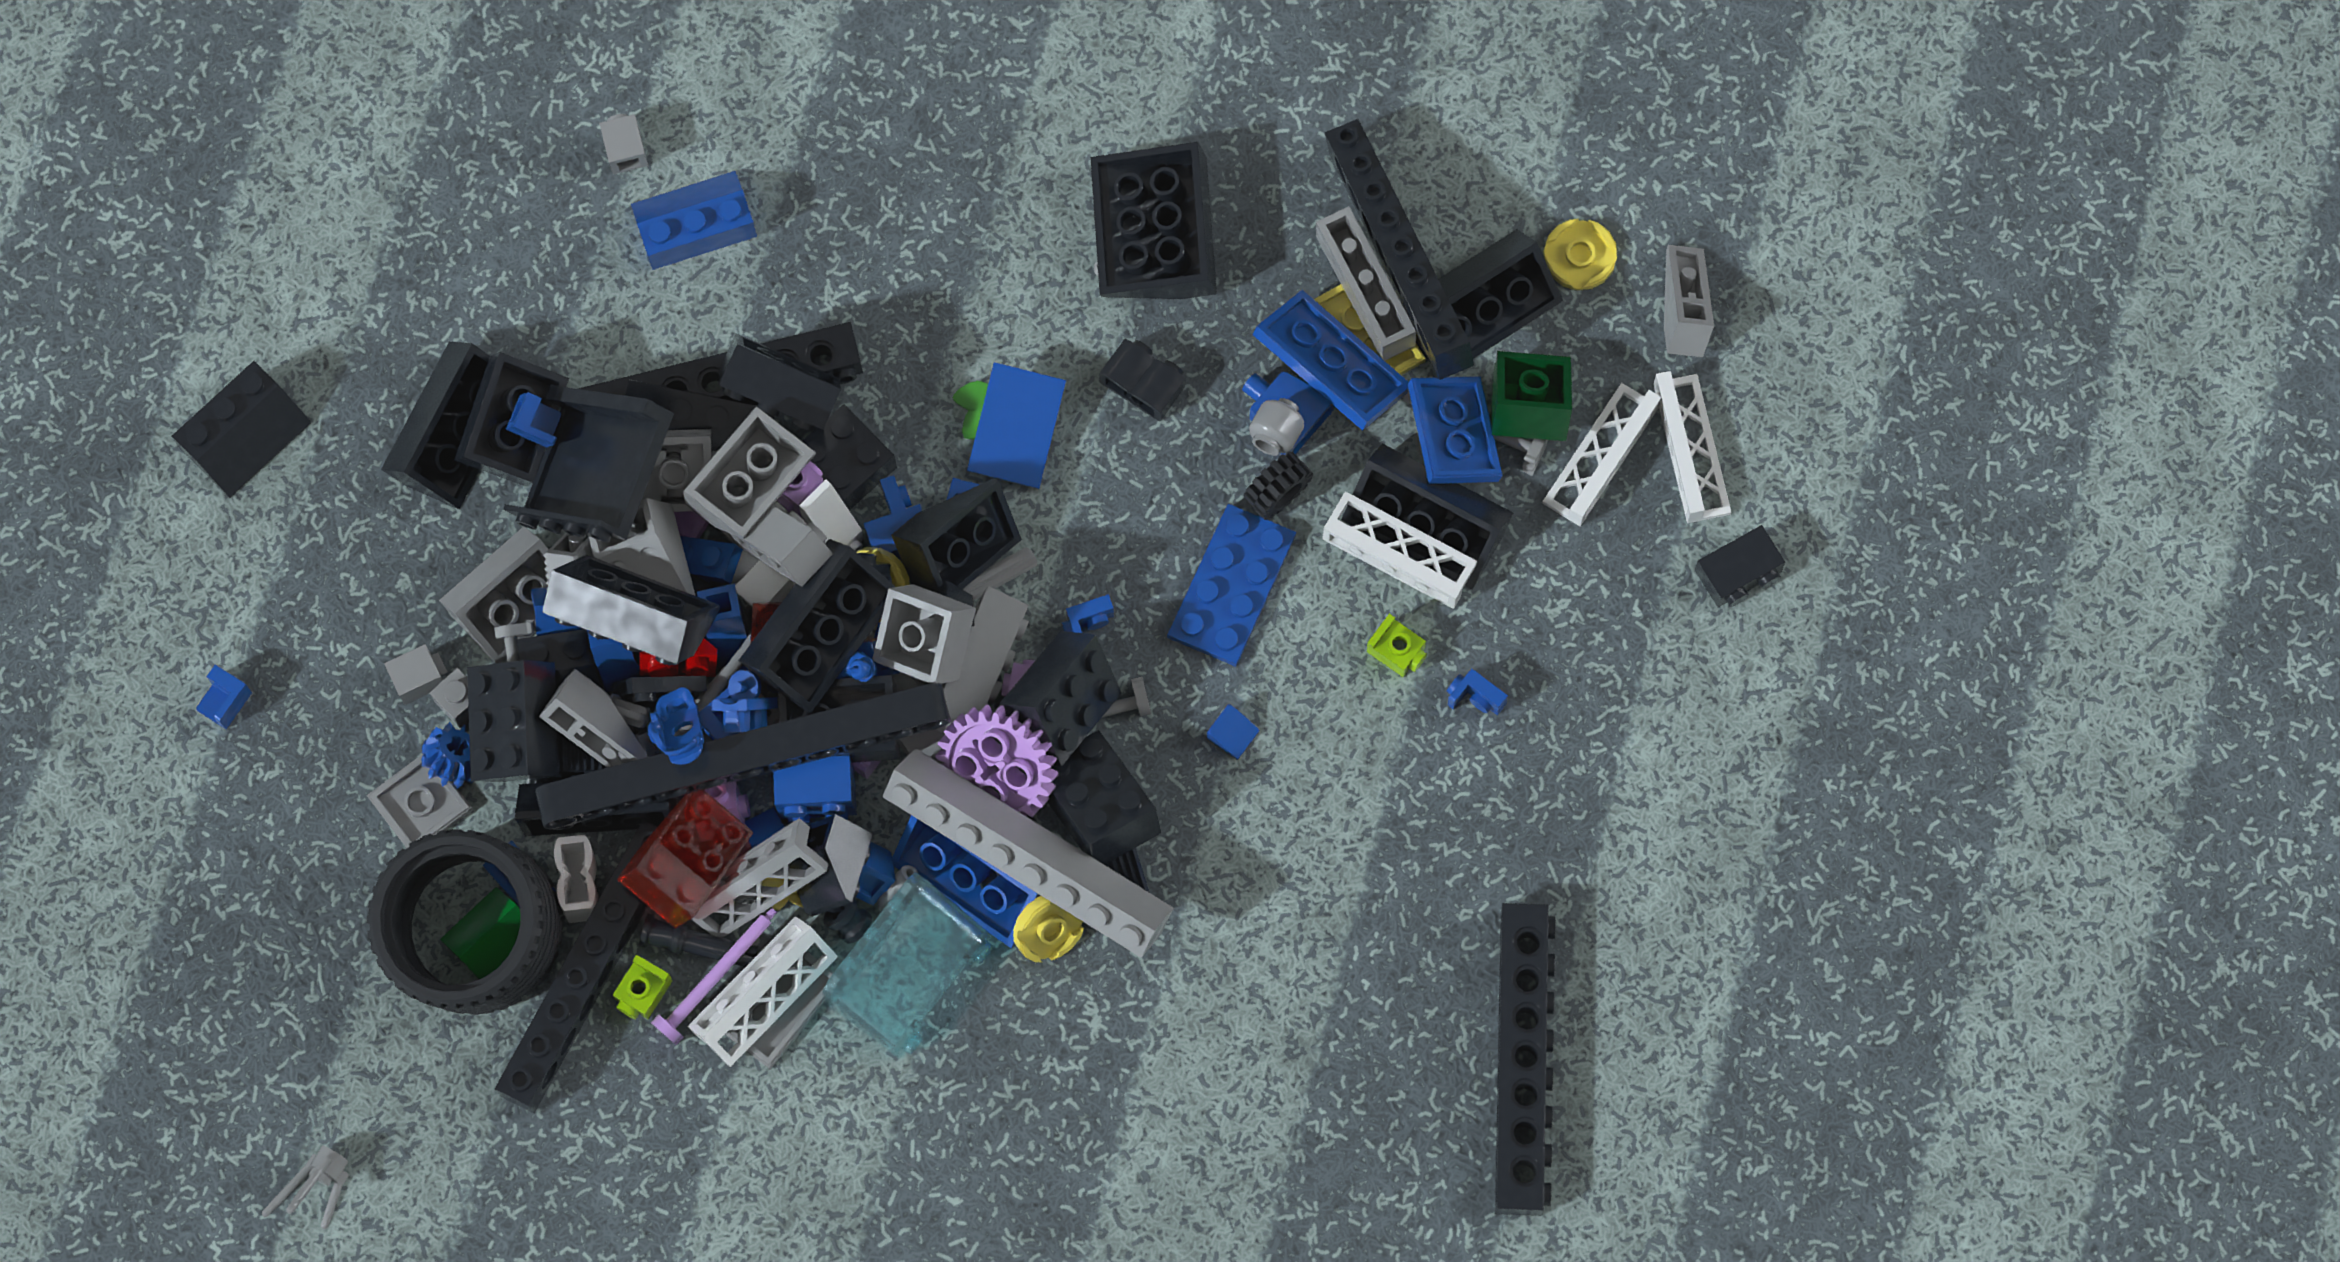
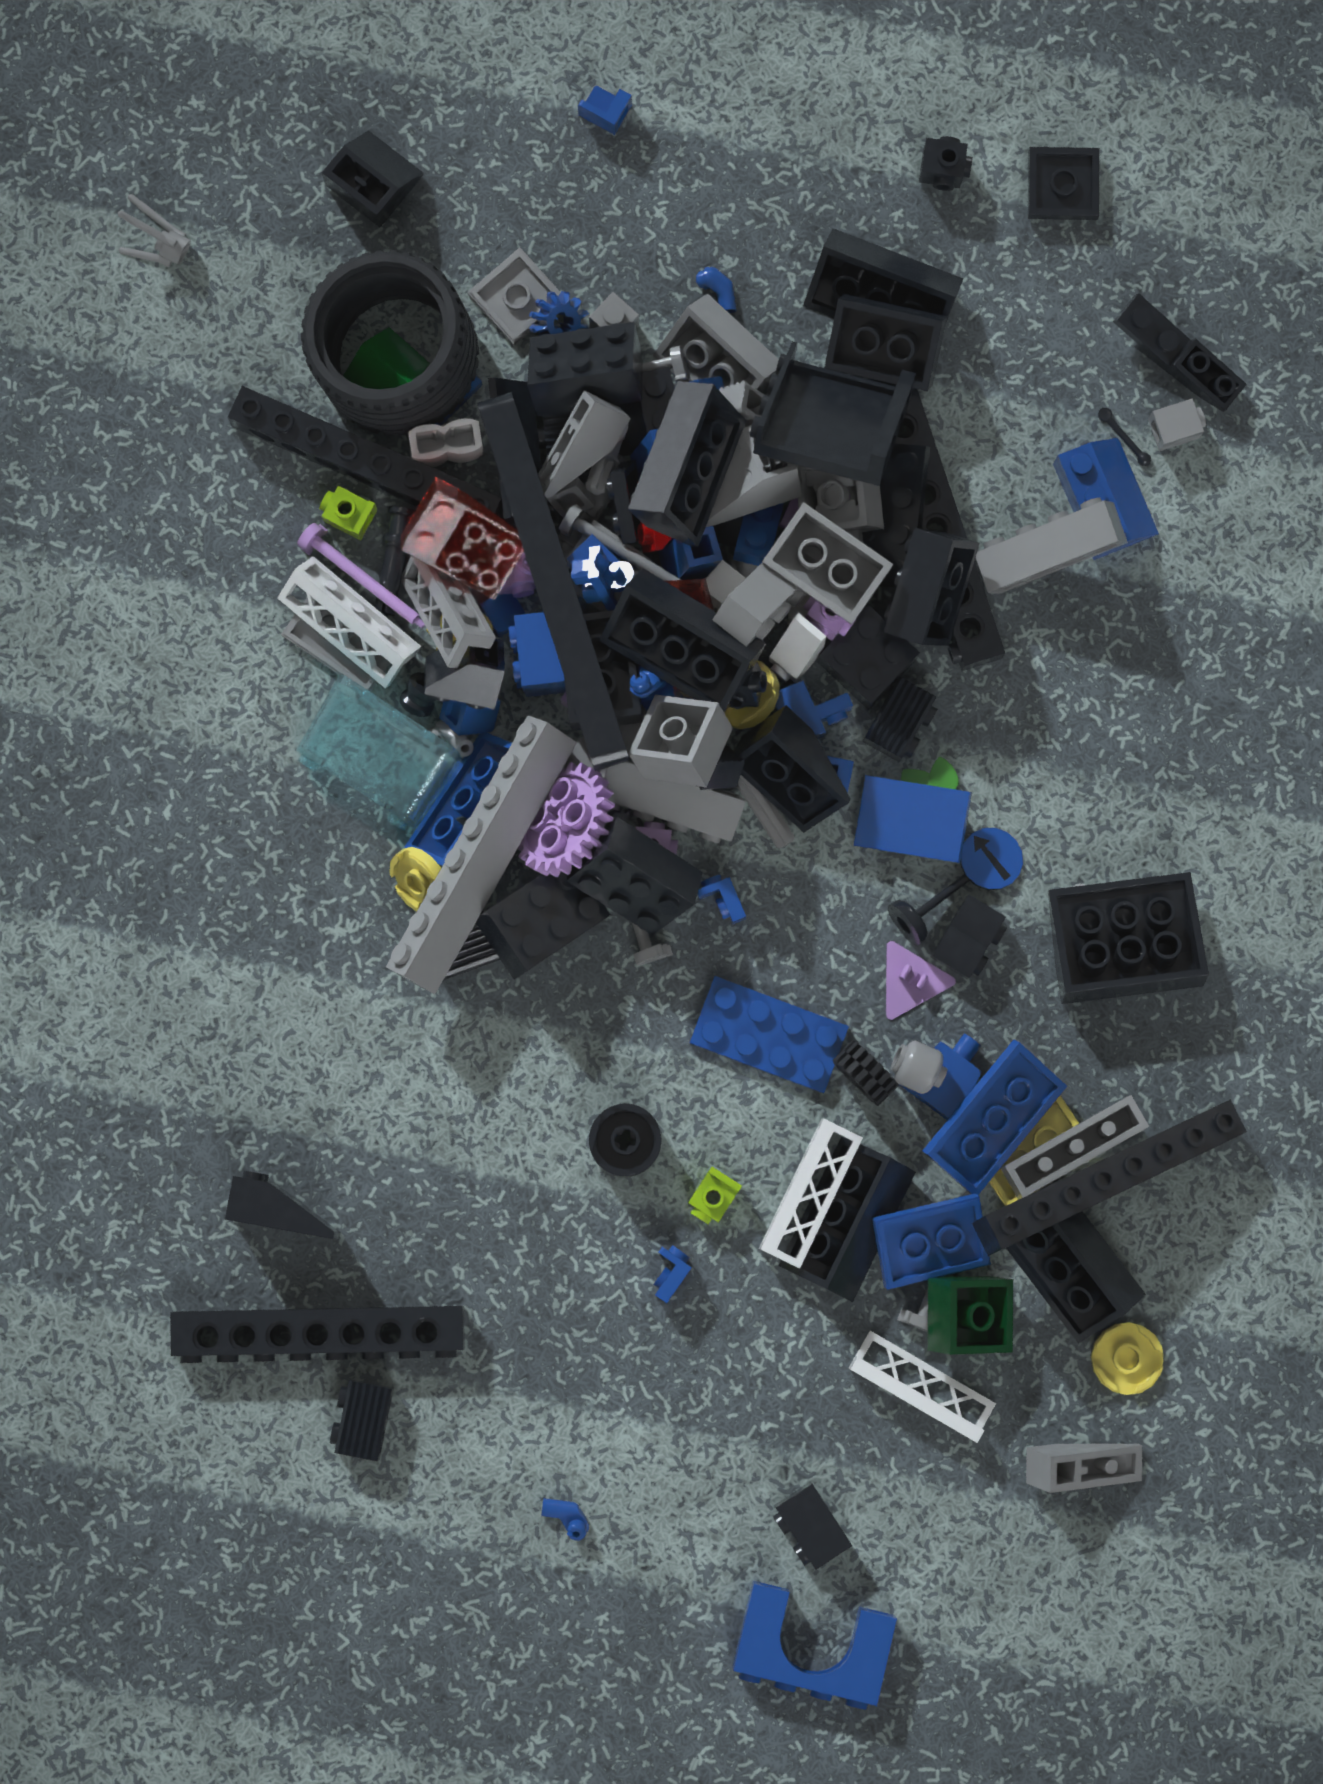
camera: 80 degrees right, 10 degrees up
black slope [171,361,312,498] -> none
light grey brick [384,644,448,705] -> none
blue panel [506,392,561,447] -> none
blue piece [648,687,704,764] -> none
blue slope [1207,704,1260,760] -> none
white fence [1653,371,1732,523] -> none
none -> black slope [225,1171,341,1239]
none -> black slope [322,130,424,228]
none -> black brick [330,1379,394,1461]
none -> blue arm [541,1498,589,1541]
none -> black brick [589,1103,662,1177]
none -> blue arm [696,267,737,313]
none -> blue arch [733,1581,897,1710]
none -> black brick [863,676,938,763]
none -> lavender piece [886,941,956,1020]
none -> piece [888,828,1023,946]
none -> black brick [919,136,973,191]
none -> light grey brick [976,497,1128,594]
none -> black plate [1028,147,1099,220]
none -> black hinge [1098,408,1151,466]
none -> black slope [1113,293,1247,412]

